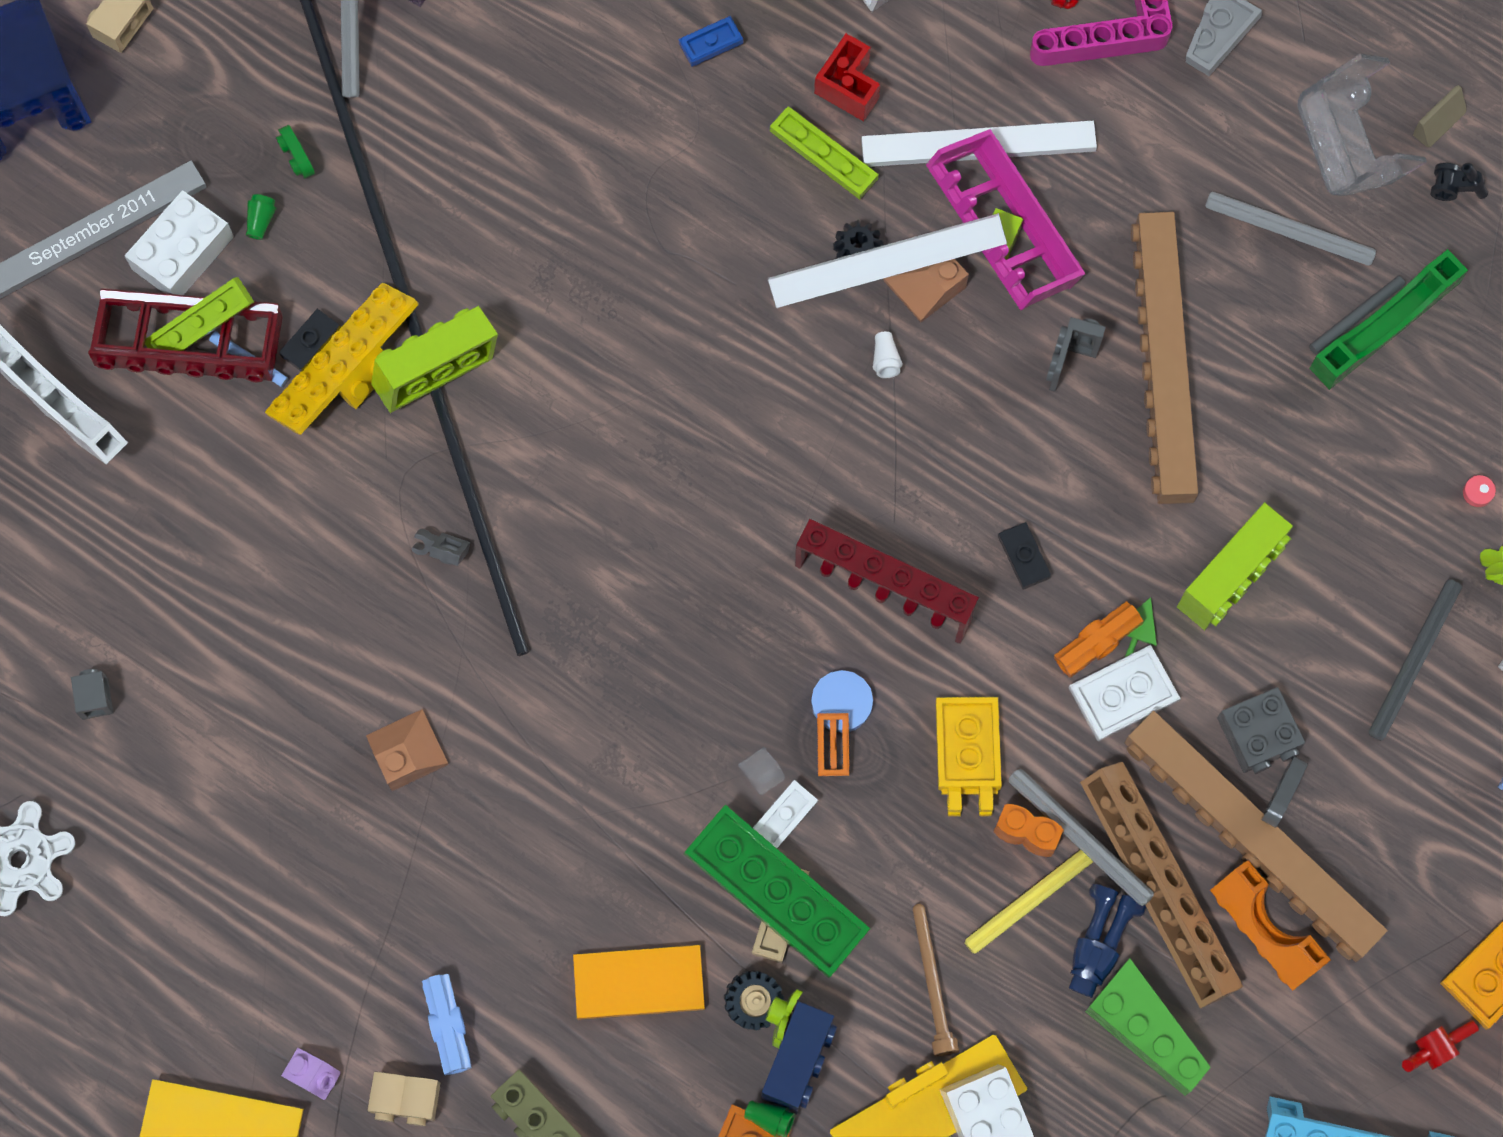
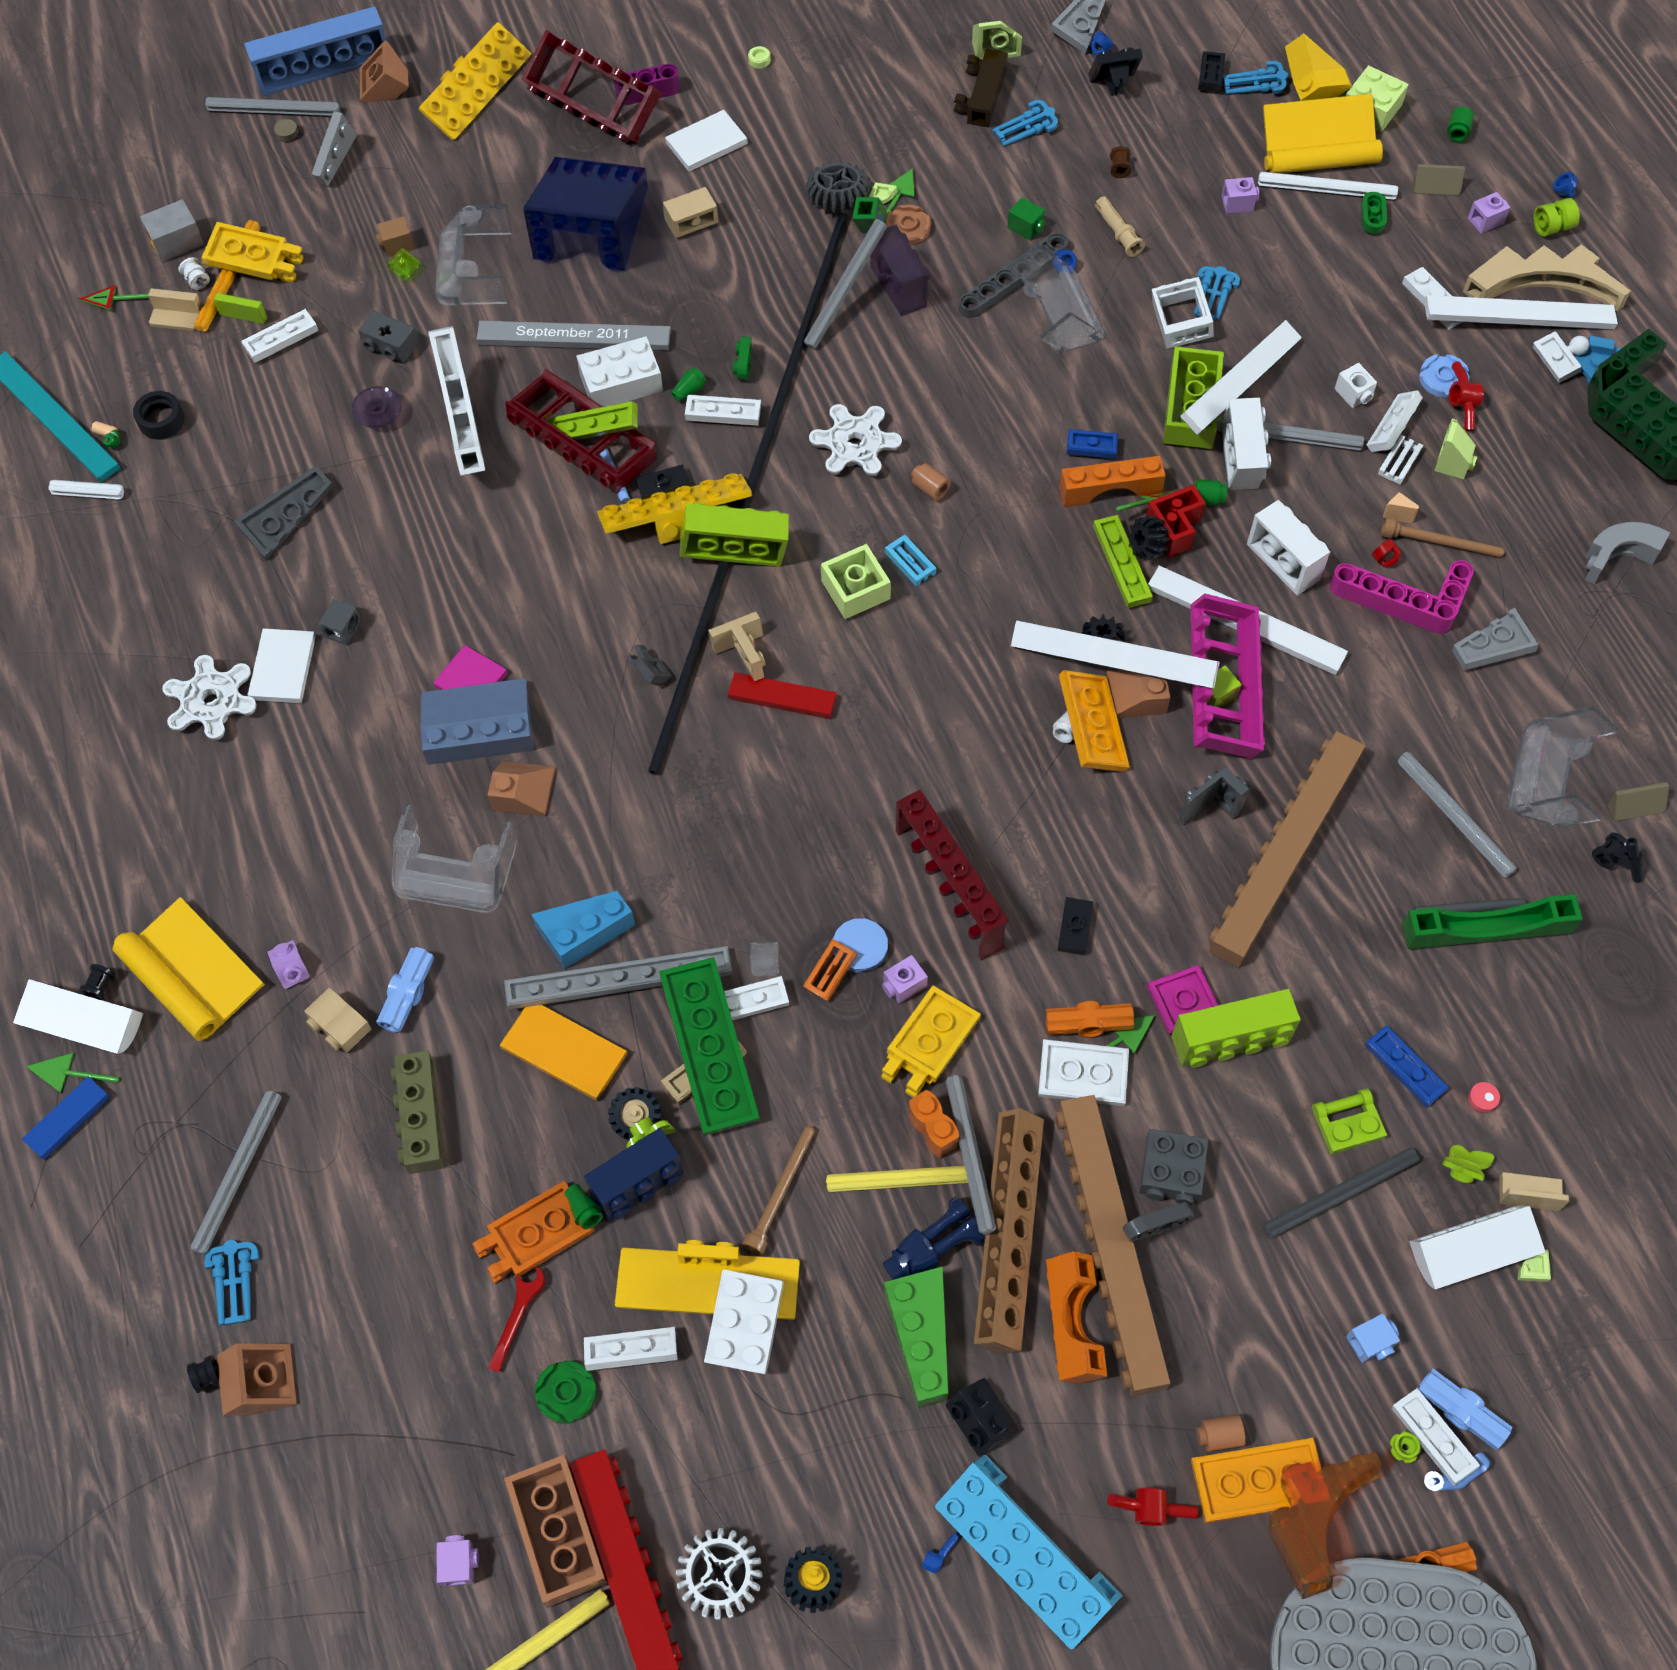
camera: 35 degrees right, 10 degrees down
none -> white tile [248,629,316,703]
none -> clear windscreen [391,804,517,913]
none -> sand blue slope [420,678,534,765]
none -> dark pink tile [433,645,508,690]
none -> light grey tile [504,946,732,1010]
none -> dark azure wedge [531,891,635,969]
none -> white plate [685,395,761,426]
none -> tan bracket [708,612,766,681]
none -> red tile [728,672,836,719]
none -> white plate [809,404,902,476]
none -> yellowish green brick [821,544,891,619]
none -> lavender brick [882,955,928,1004]
none -> medium azure tile [885,535,937,587]
none -> nougat brick [911,463,951,501]
none -> black bracket [946,1377,1019,1457]
none -> orange arch [1059,456,1166,507]
none -> light orange tile [1059,670,1130,772]
none -> bright green piece [1116,490,1178,511]
none -> black gear [1128,515,1170,560]
none -> dark pink tile [1146,965,1219,1036]
none -> green brick [1190,479,1227,506]
none -> nougat brick [1196,1414,1245,1452]
none -> white brick [1247,500,1330,596]
none -> lime plate [1312,1088,1387,1155]
none -> blue tile [1365,1025,1449,1108]

